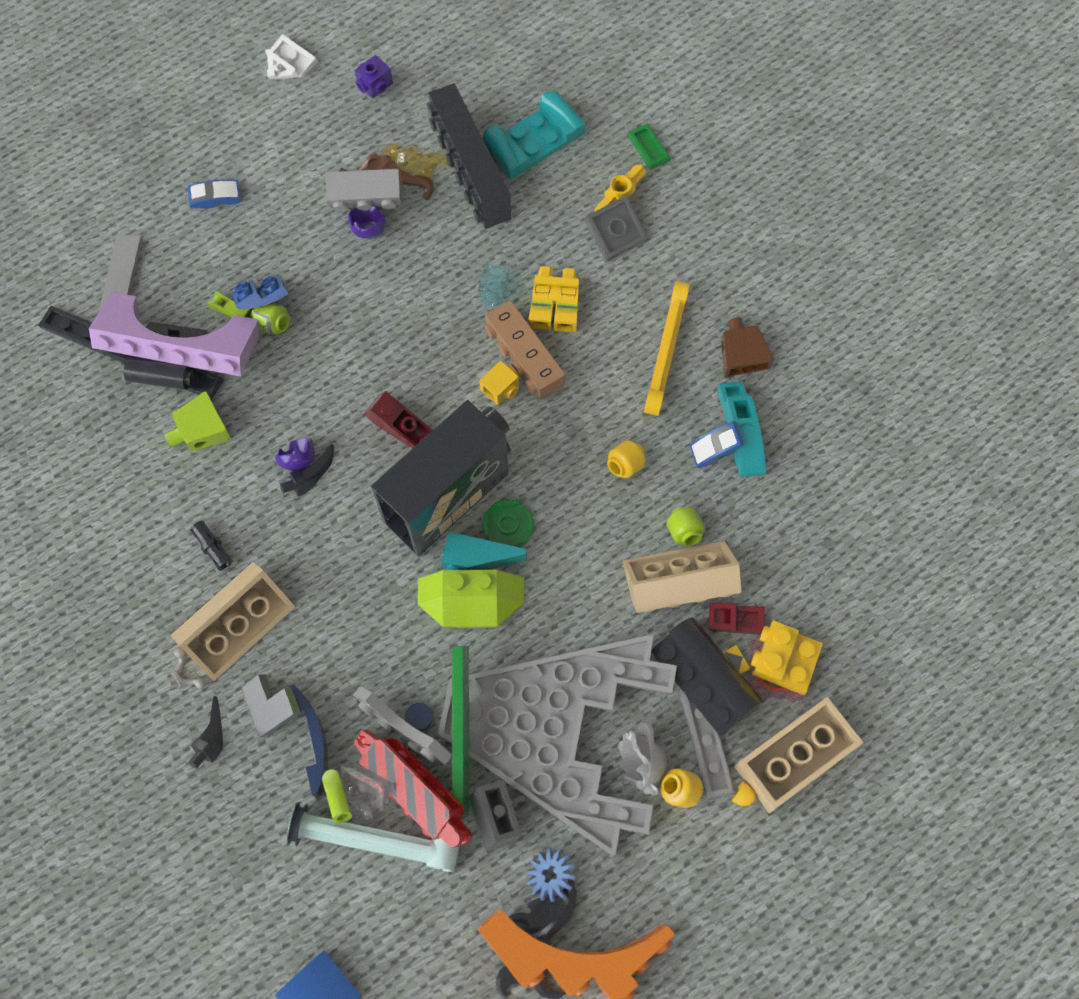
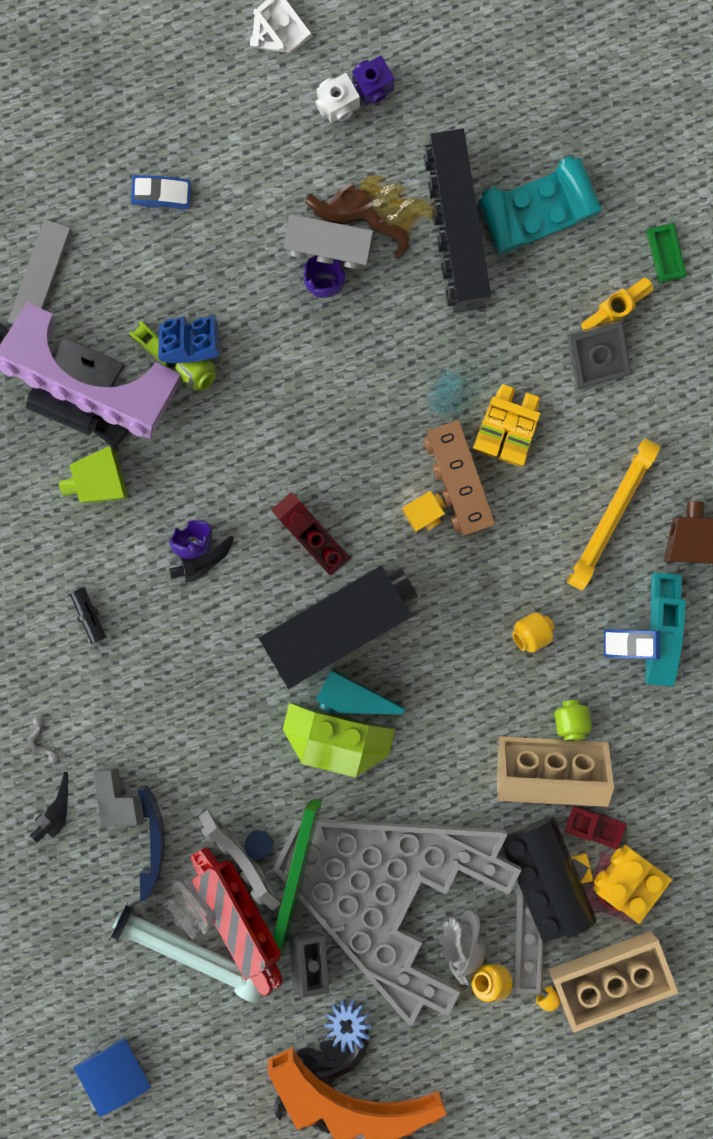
camera: 15 degrees right, 20 degrees up
tan slope [170,562,295,681] -> none
lime bar [322,769,352,824] -> none
green tile [482,499,534,548] -> none
none -> white brick [315,73,360,123]

